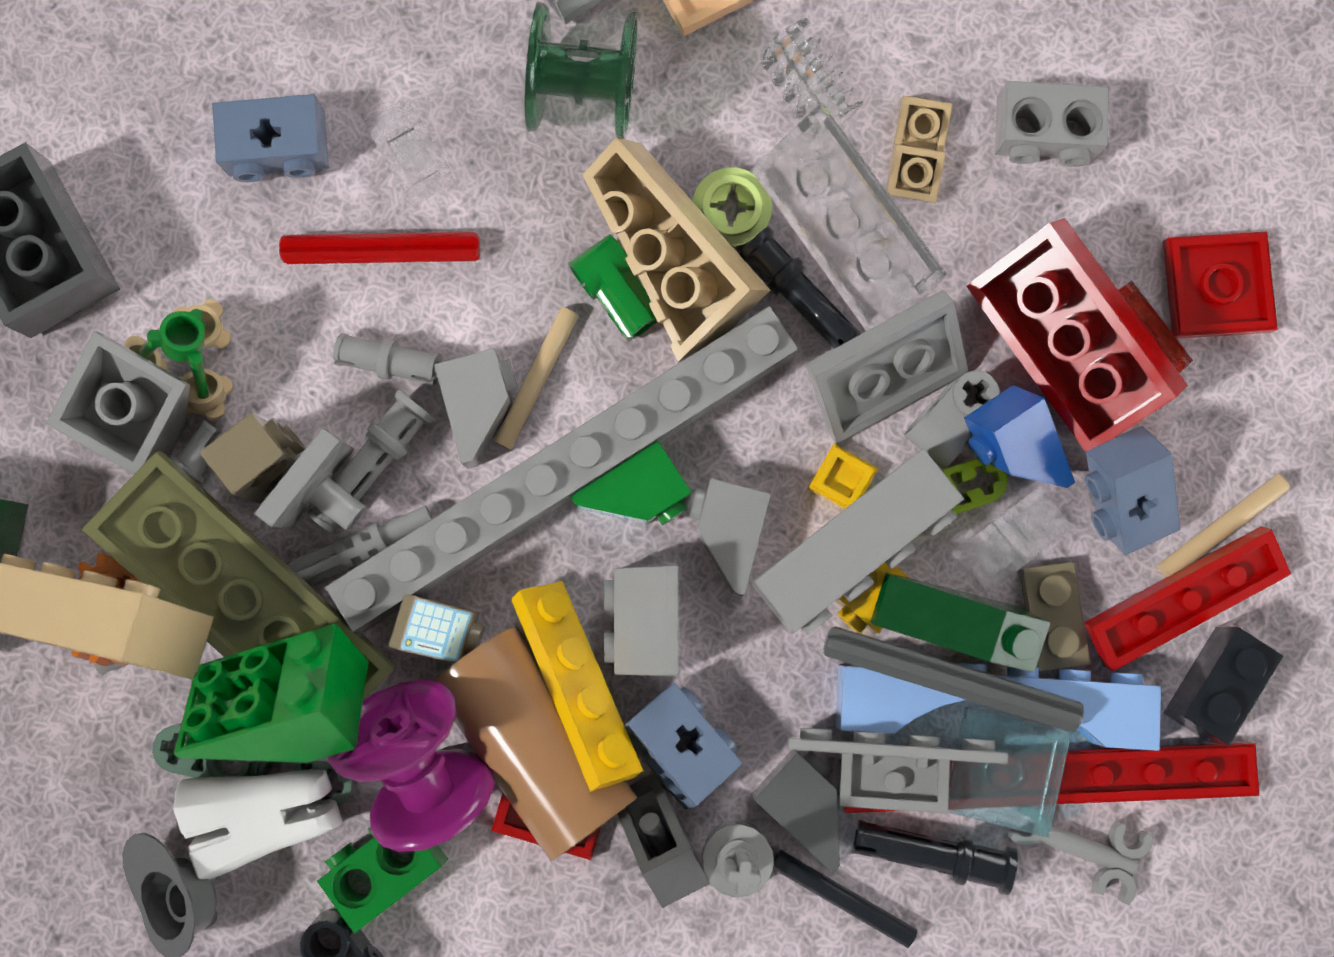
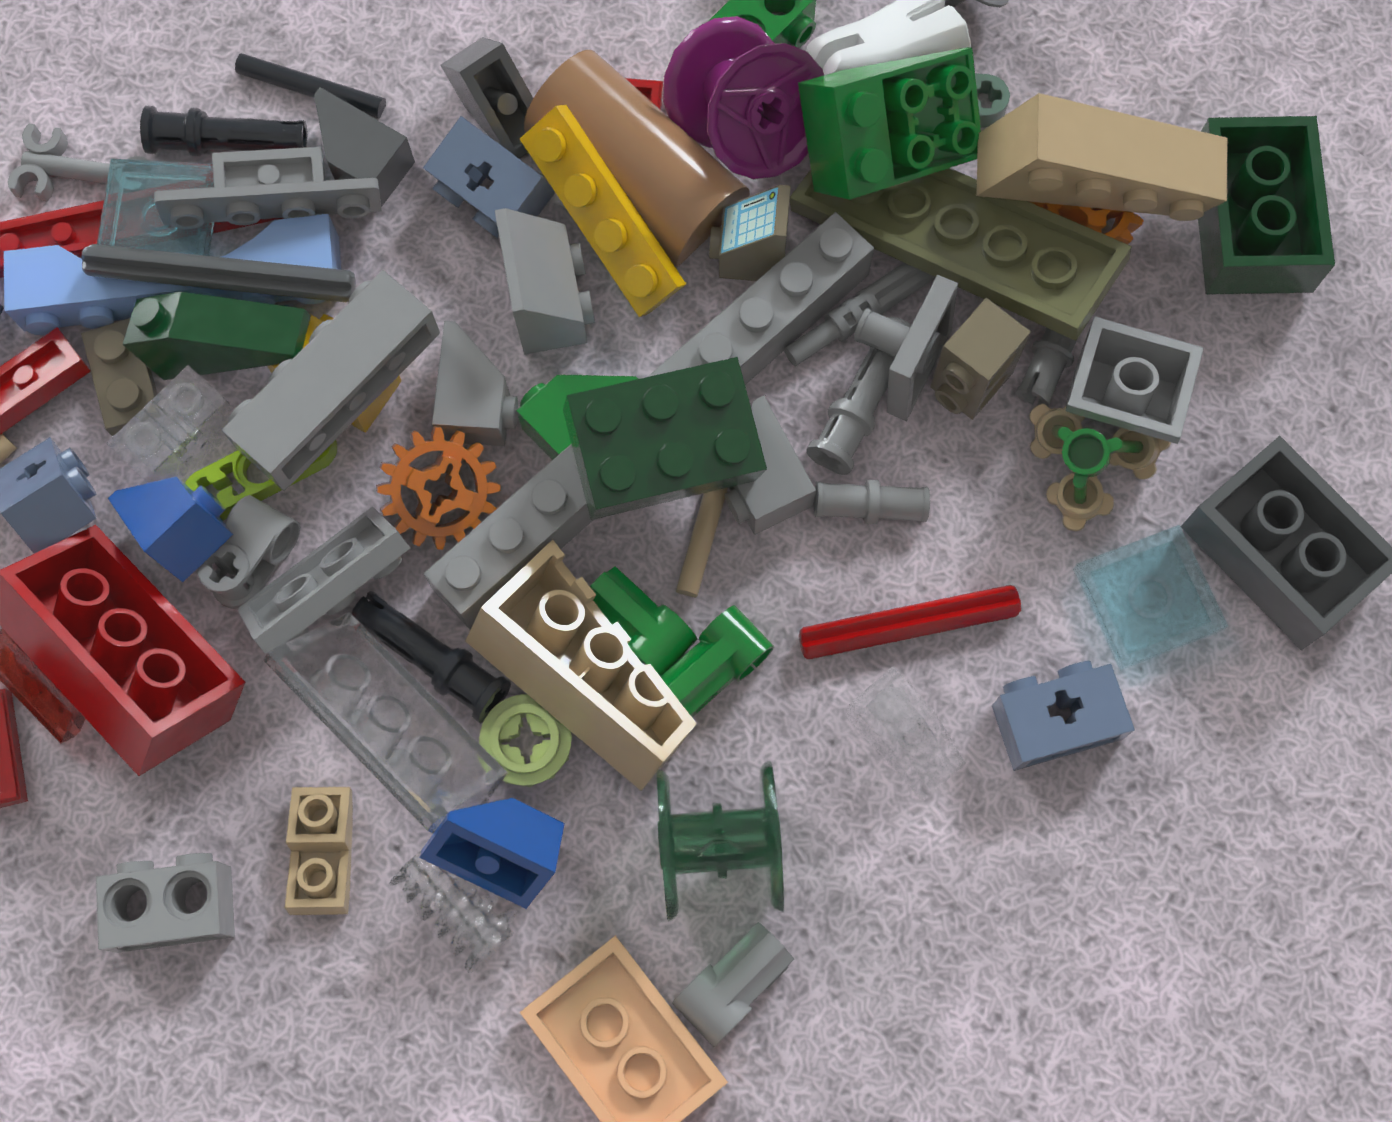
camera: 175 degrees right, 10 degrees down
light grey piece [702,820,774,898] -> none
yellow tile [807,443,878,509] -> none
none -> orange gear [376,427,501,550]
none -> blue slope [419,798,565,909]
none -> dark green brick [563,357,767,520]
none -> green piece [661,605,774,717]
none -> clear light blue tile [1073,525,1228,671]

